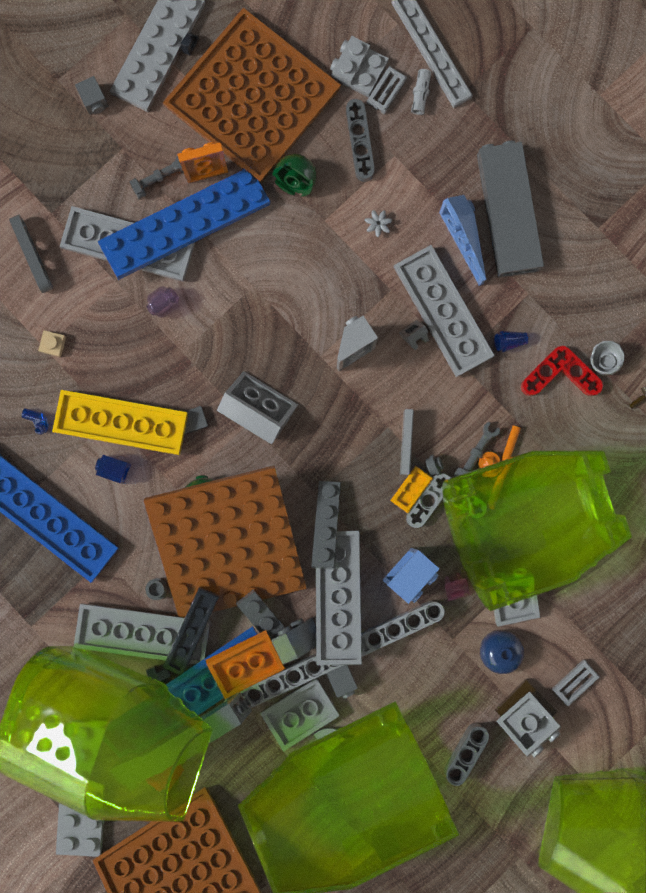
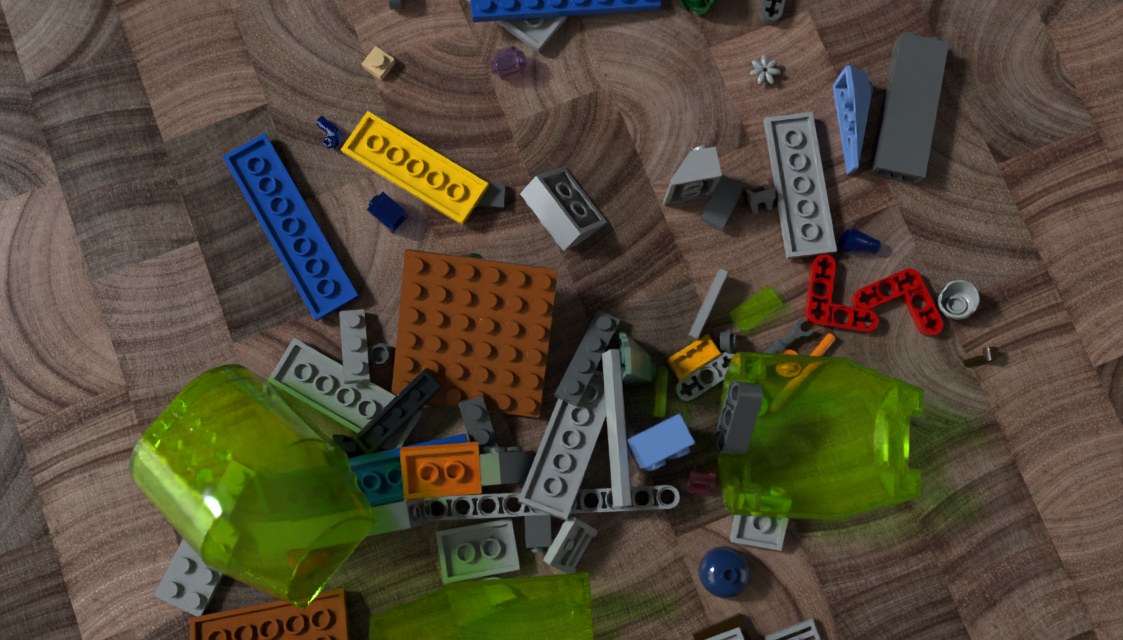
camera: 20 degrees right, 5 degrees down
none -> light grey plate [339,309,370,384]
none -> light grey plate [543,515,599,576]
none -> light grey tile [602,349,632,507]
none -> sand green wedge [618,332,656,385]
none -> clear neon green tile [653,366,668,419]
none -> dark grey slope [700,175,744,231]
none -> dark grey beam [713,381,763,455]
none -> clear neon green tile [728,285,783,334]
none -> red beam [805,254,879,333]

